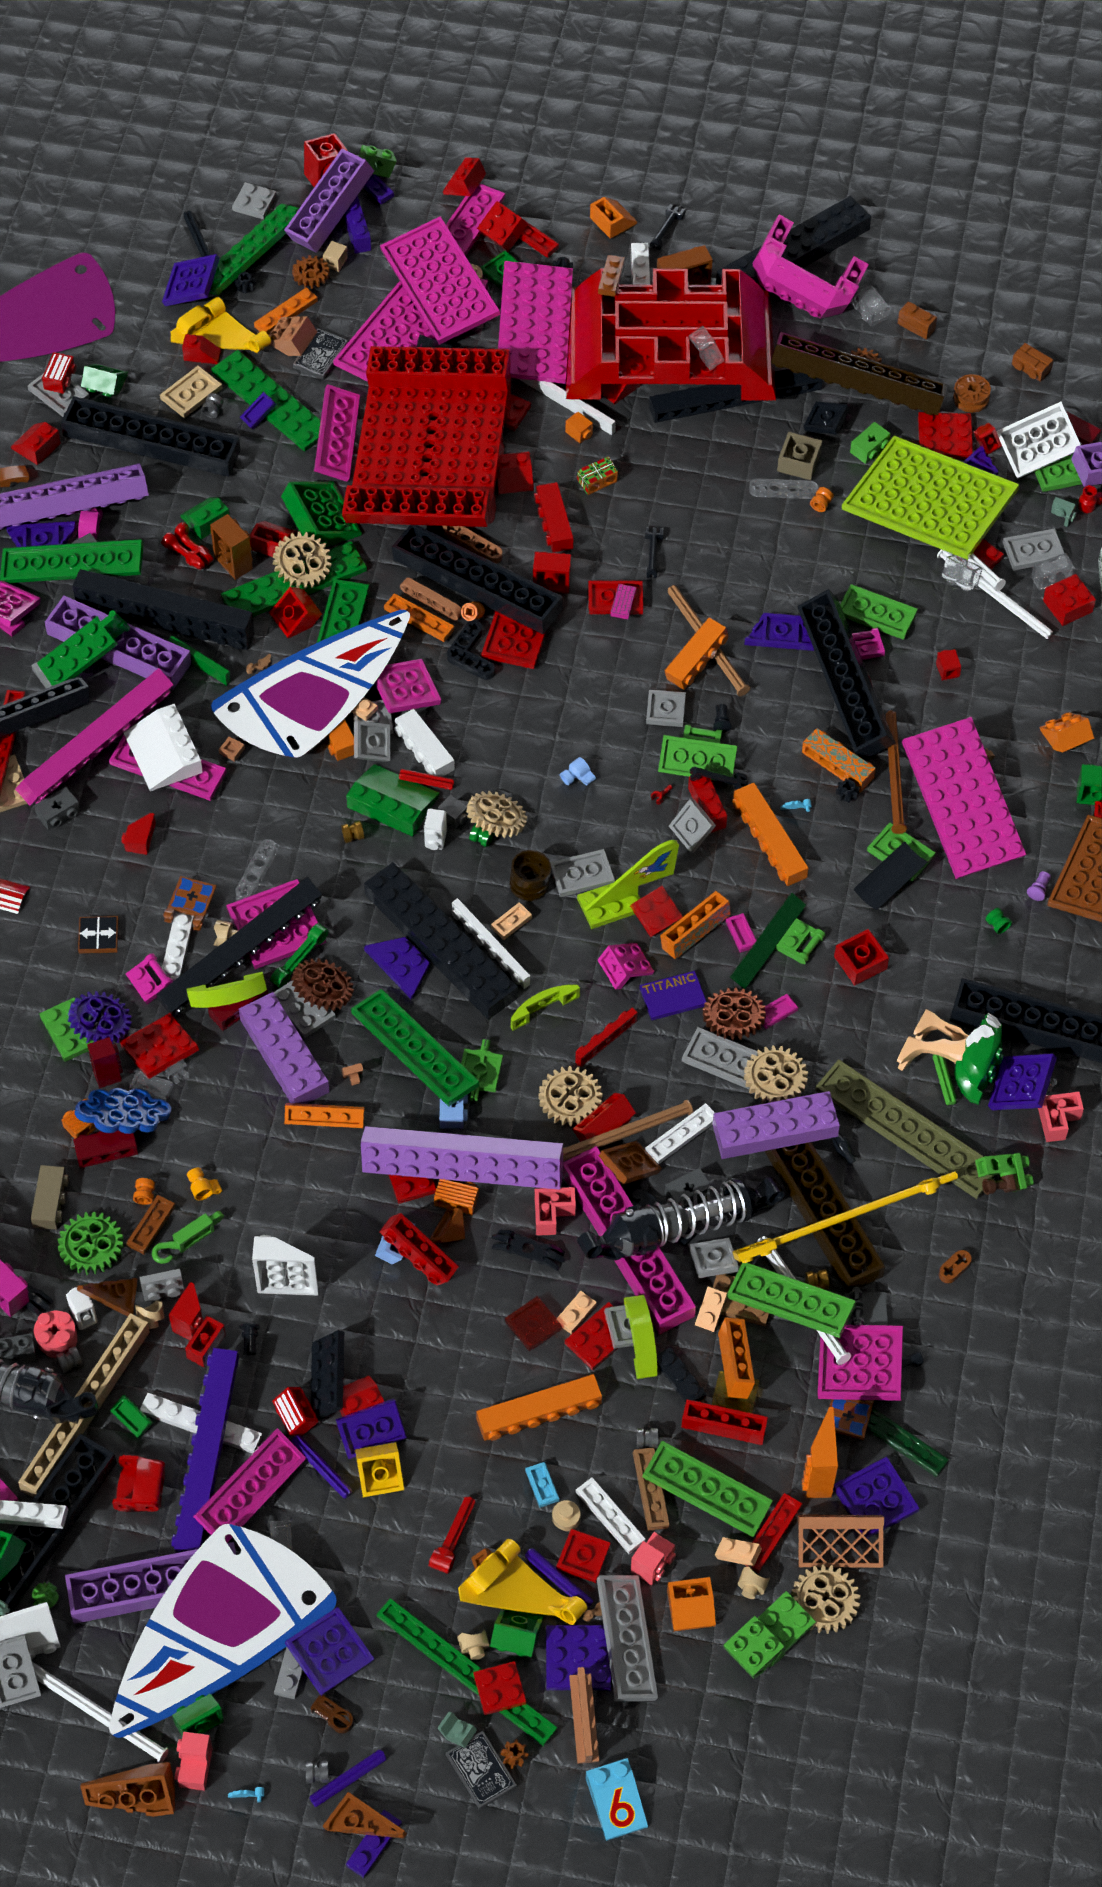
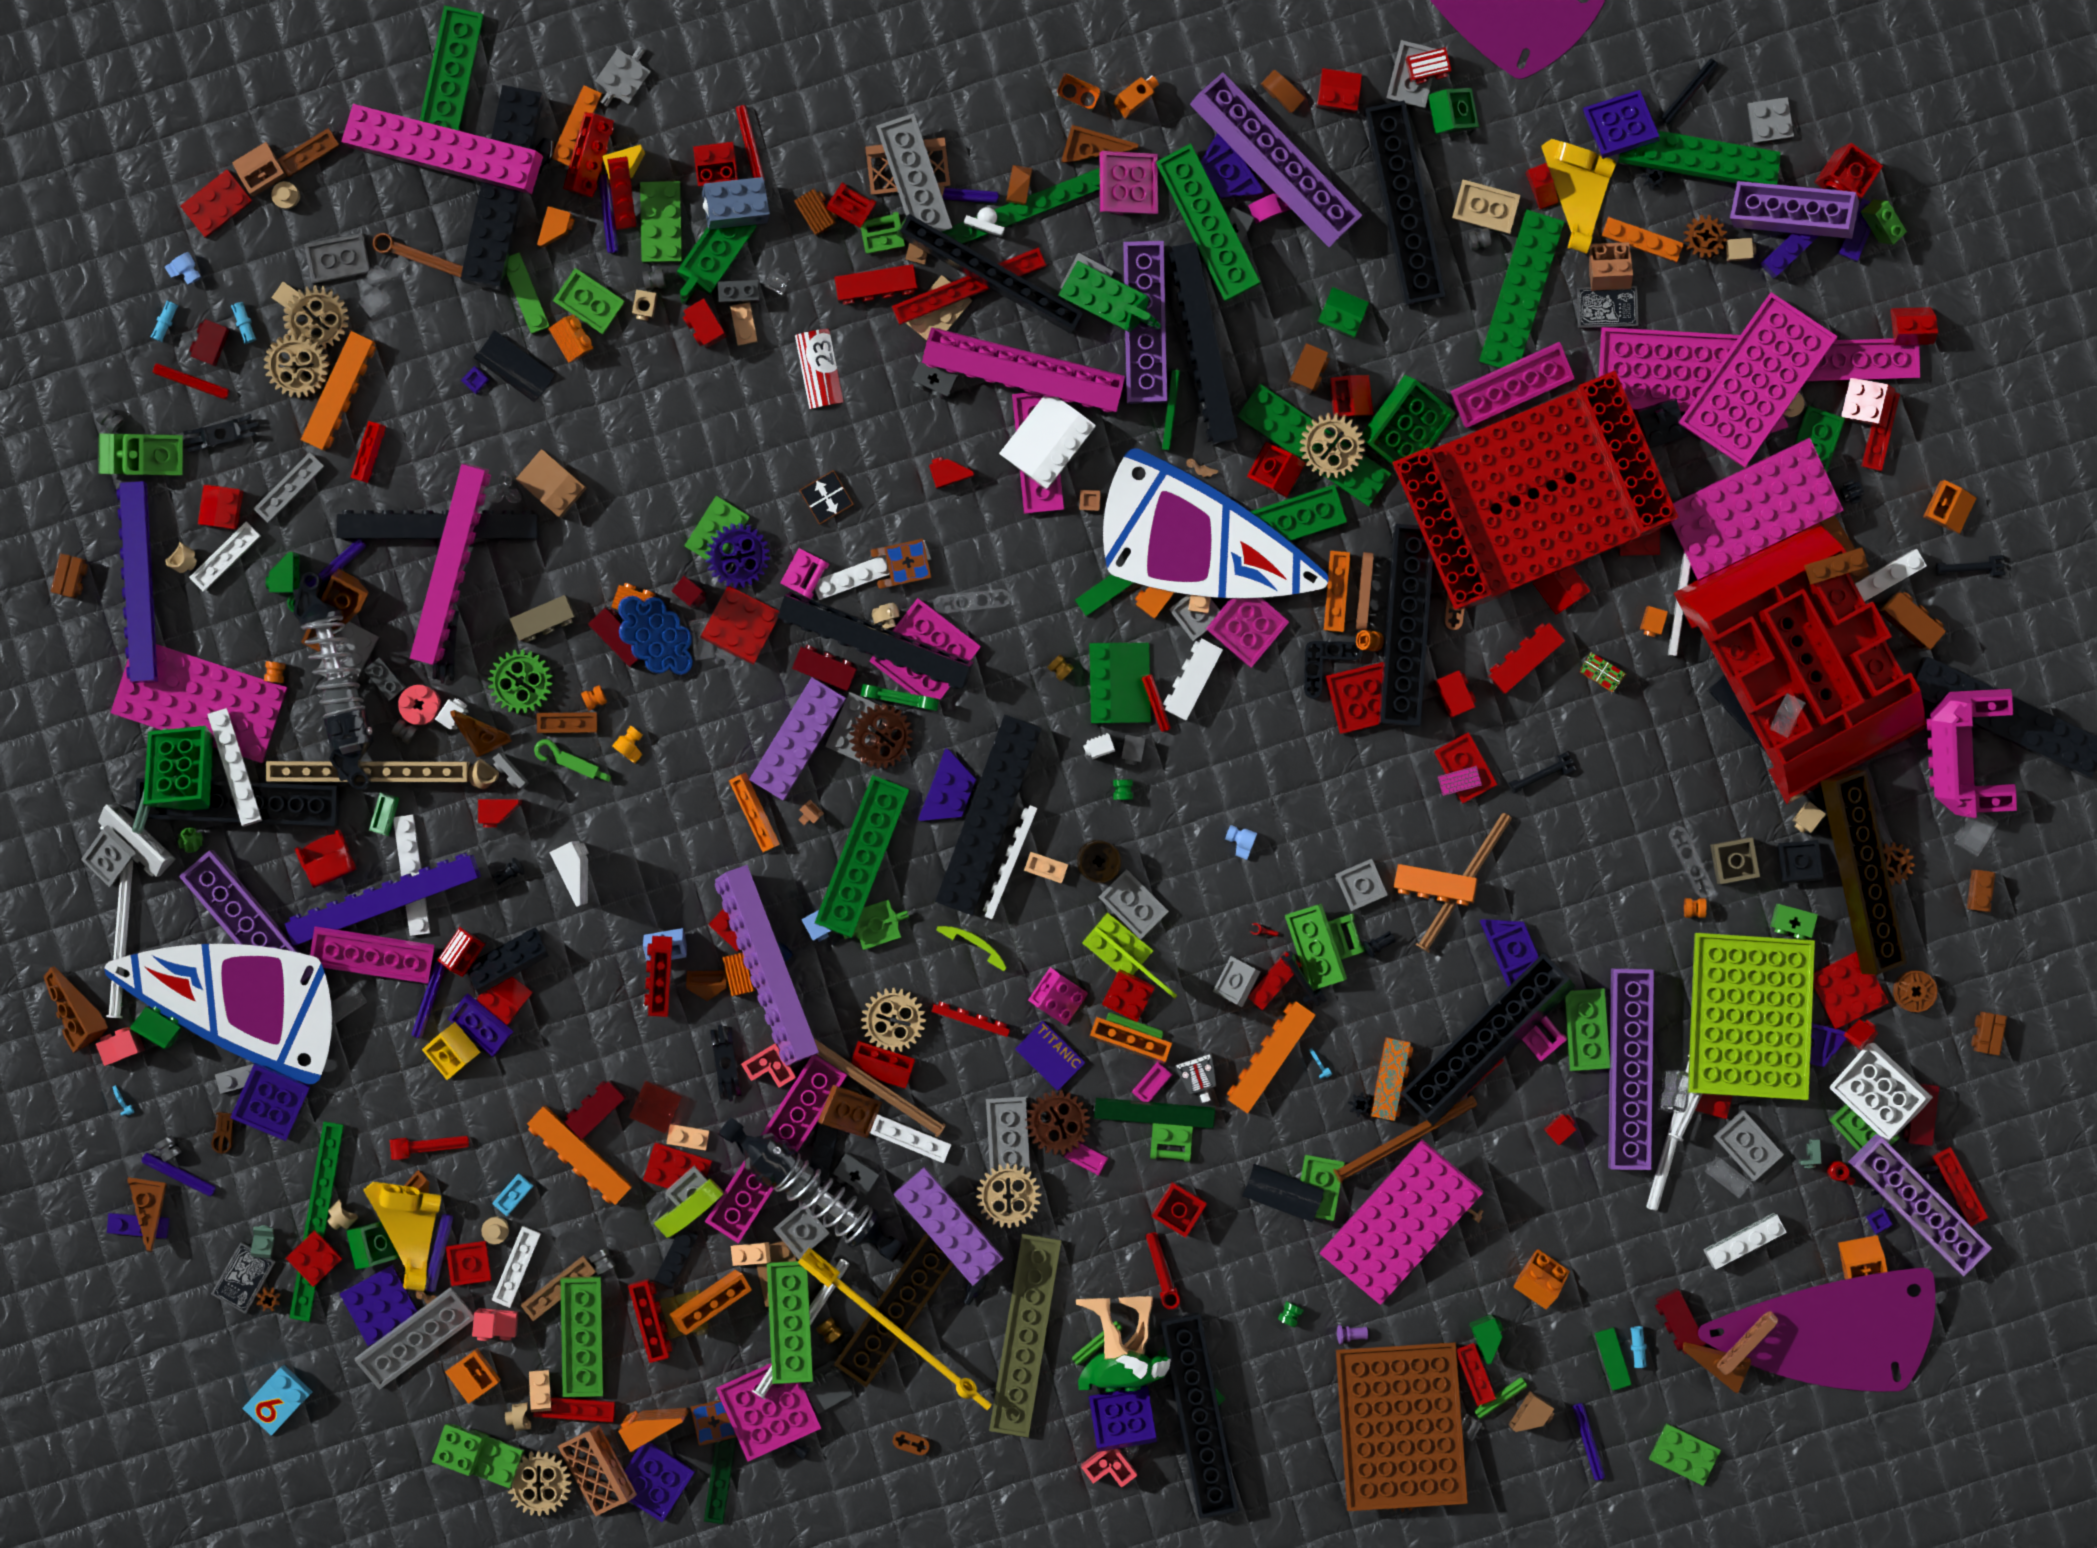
camera: 60 degrees right, 30 degrees up
red piece [161,522,213,570] -> none
red brick [185,1316,226,1367] -> none
lime slope [187,972,267,1008] -> none
dark purple tile [240,392,277,430] -> none
light grey plate [354,721,390,762] -> none
tan gear [466,791,527,838] -> none
nougat fence [569,1667,599,1764] -> none
bright green hips [975,1153,1034,1195] -> none
red brick [1043,574,1096,626] -> none
none -> dark red brick [565,1080,626,1140]
none -> green tile [1075,574,1134,616]
none -> red axle [1146,1232,1180,1309]
none -> torso [1175,1053,1216,1103]
none -> medium lavender brick [1608,968,1654,1170]
none -> tan brick [1792,802,1825,833]

